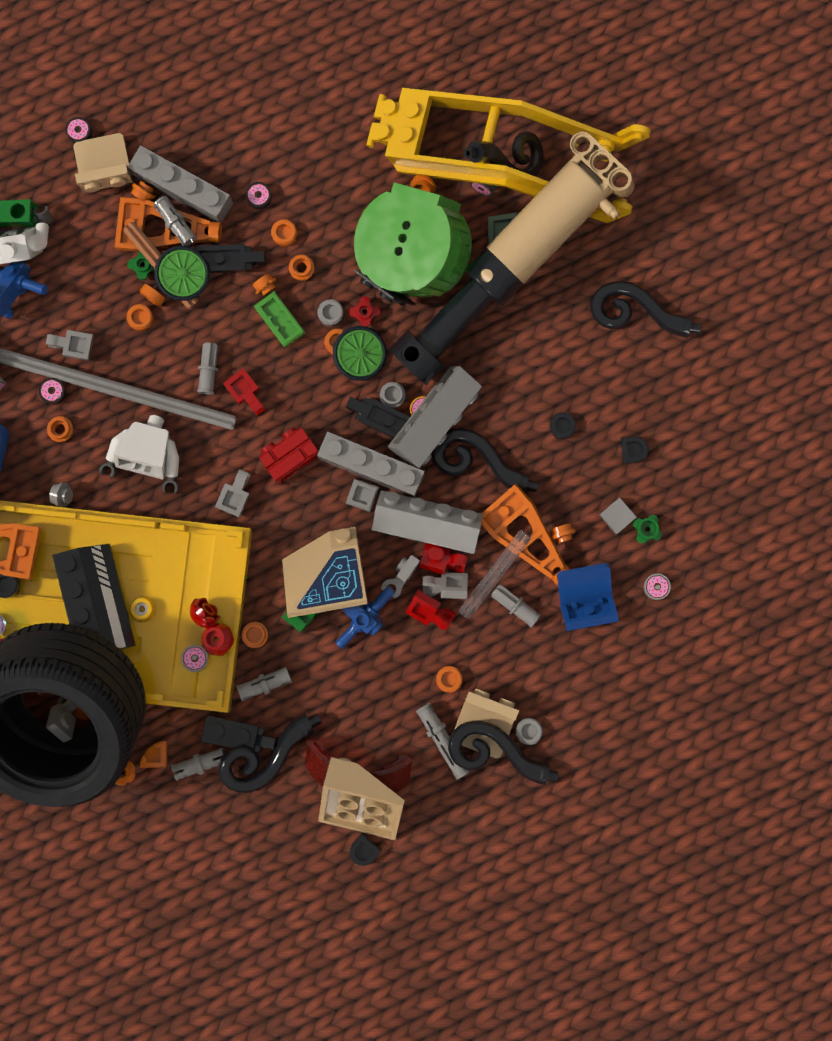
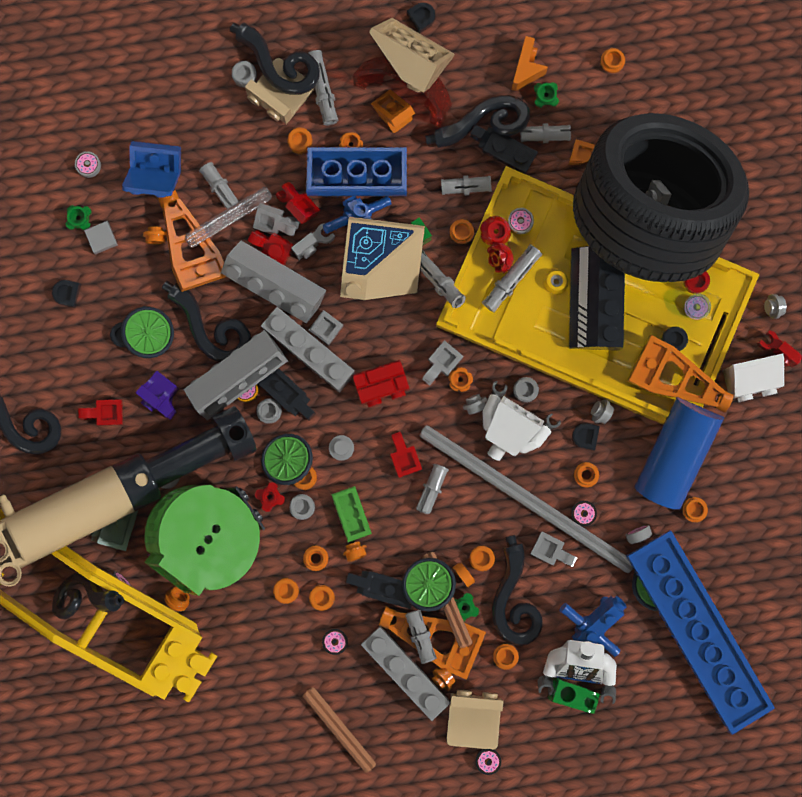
camera: 170 degrees left, 0 degrees up
none -> red plate [78,399,123,426]
none -> bright green wheel [121,306,174,358]
none -> dark purple brick [136,371,180,419]
none -> orange tile [273,578,299,604]
none -> nougat axle [303,687,376,773]
none -> blue brick [306,147,407,196]
none -> light grey plate [329,435,354,461]
none -> orange plate [339,132,363,147]
none -> orange slope [371,89,415,133]
none -> light grey pin [420,250,466,308]
none -> orange plate [448,367,473,392]
none -> light grey plate [463,394,487,415]
none -> light grey pin [482,244,542,313]
none -> black plant [492,535,543,646]
none -> orange plate [493,644,519,670]
none -> orange slope [511,36,548,91]
none -> light grey tile [513,377,539,403]
none -> green plate [534,82,559,107]
none -> black tile [572,423,600,451]
none -> orange plate [600,48,625,73]

